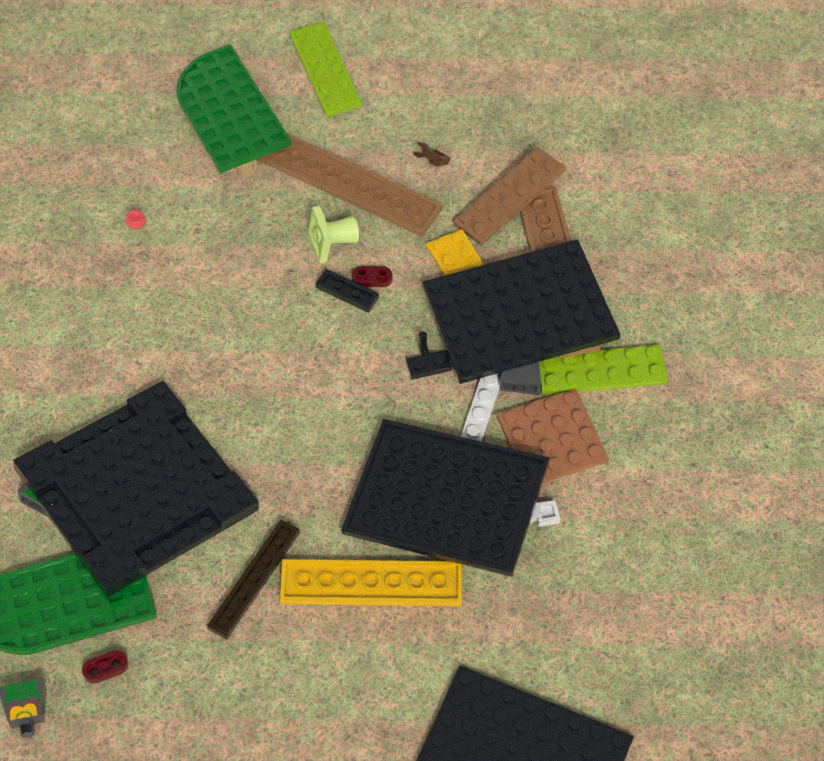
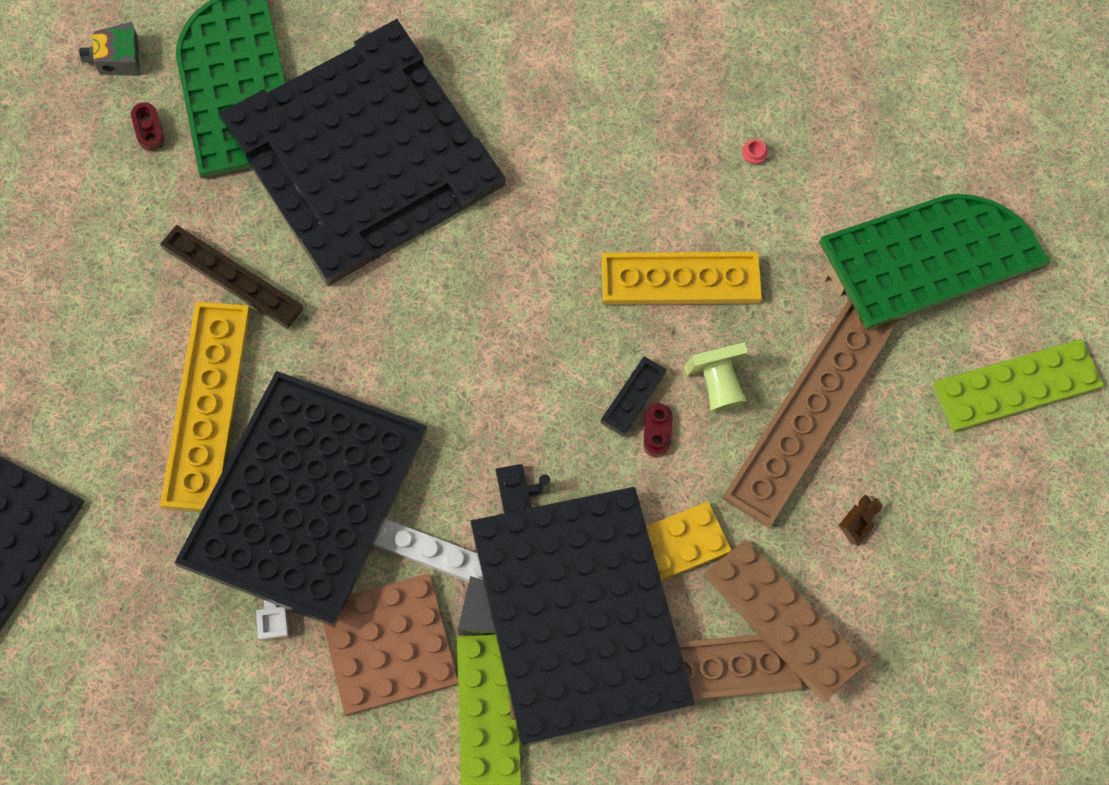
camera: 90 degrees right, 10 degrees up
none -> yellow plate [601,252,762,305]

